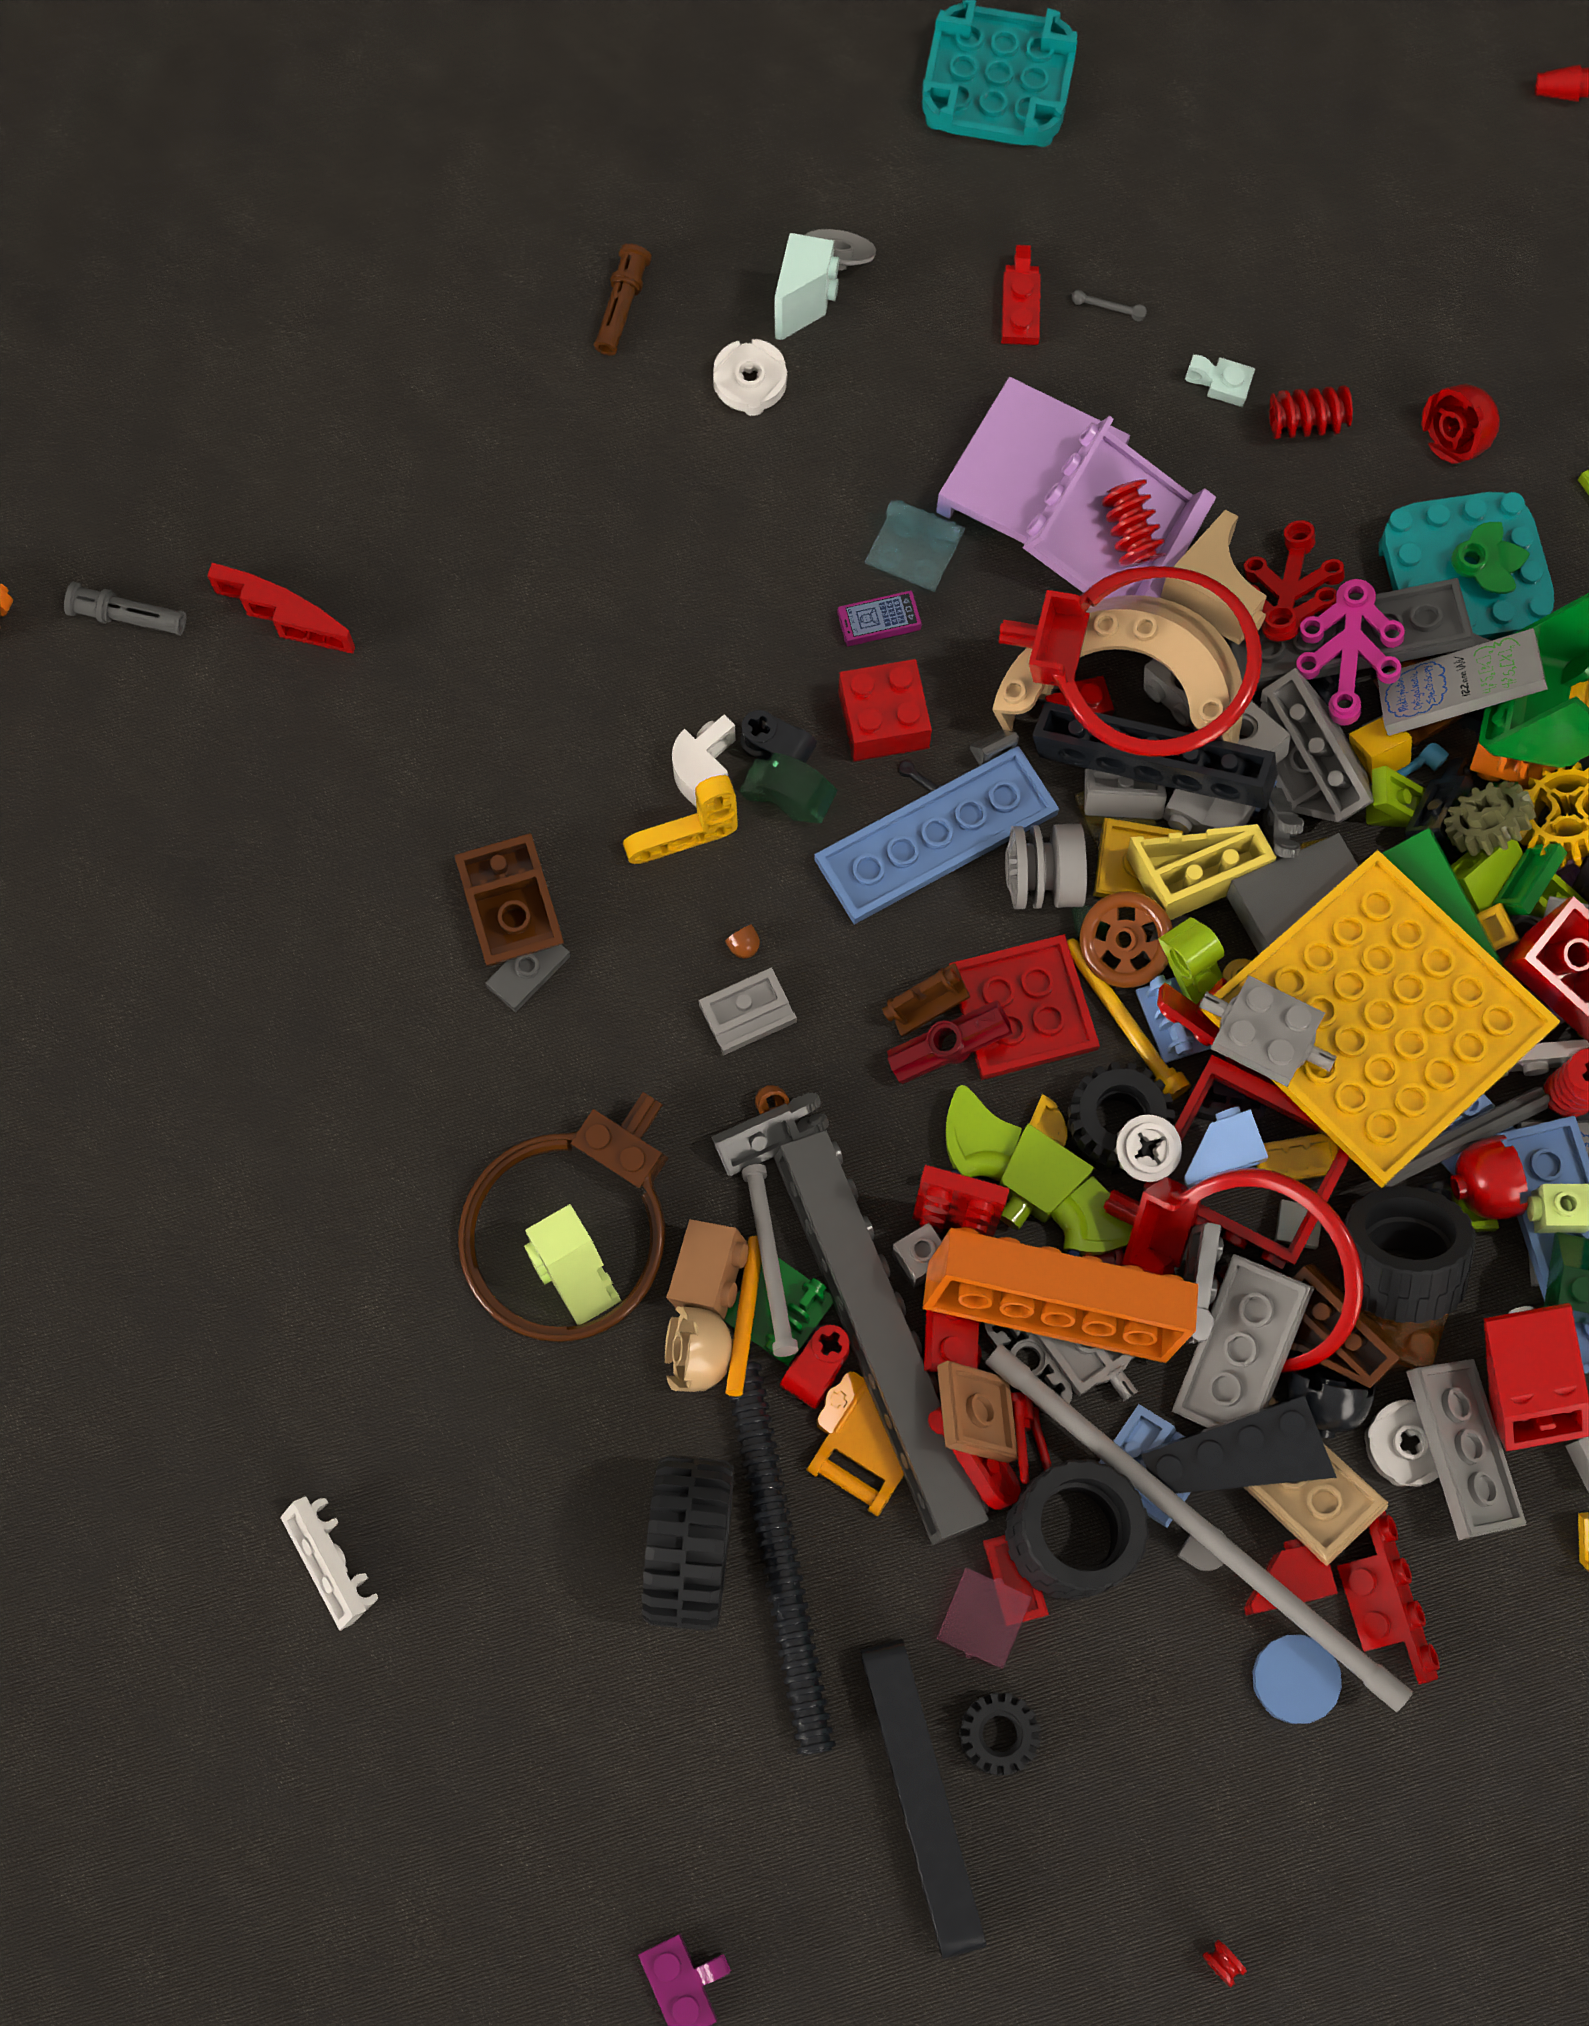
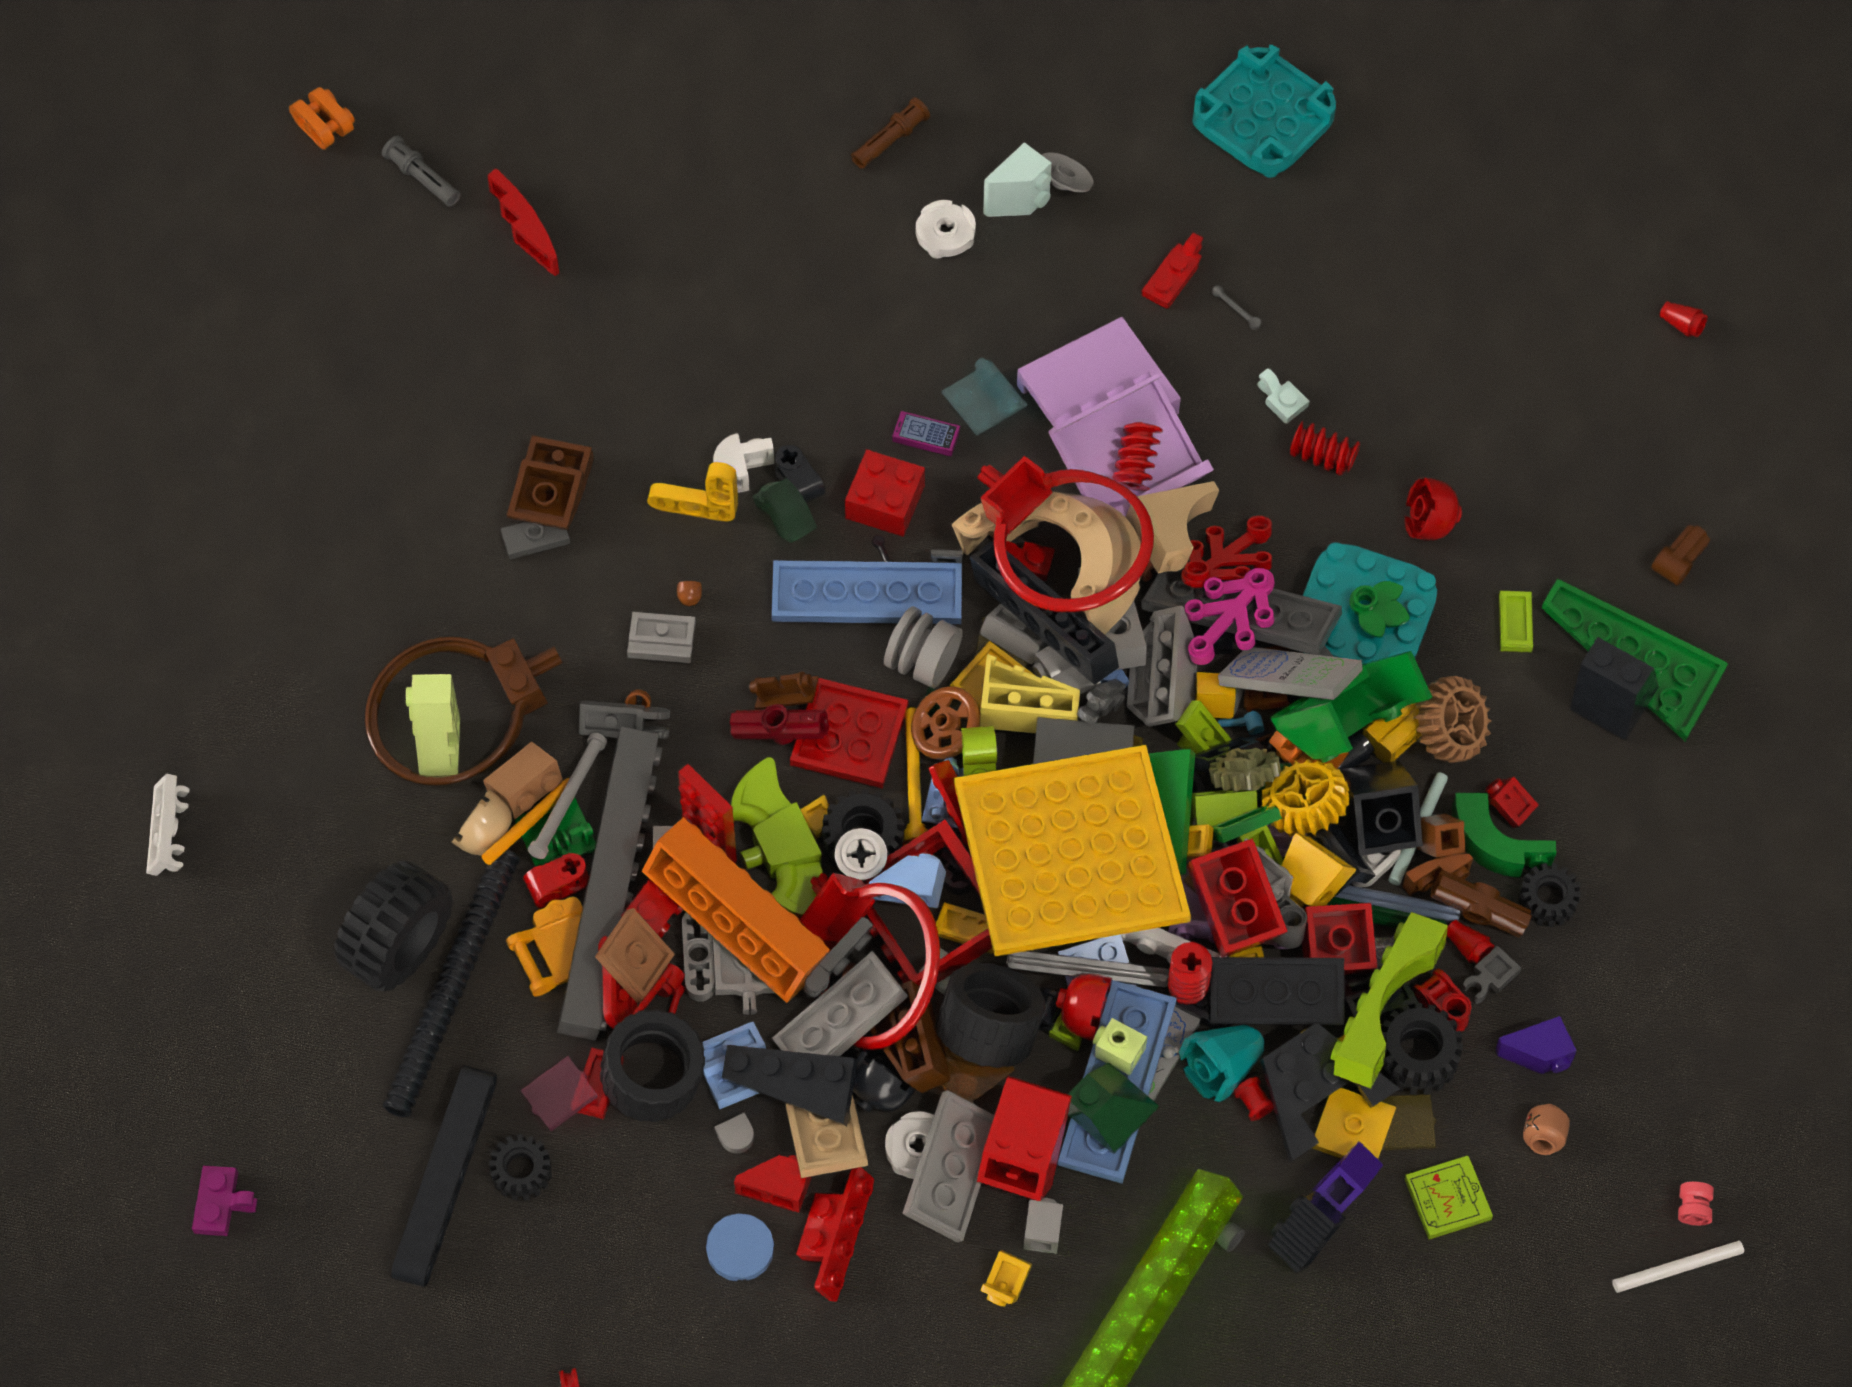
camera: 30 degrees right, 10 degrees down
light grey piece [985,1344,1413,1712] -> none
light grey plate [1199,976,1337,1087] -> none

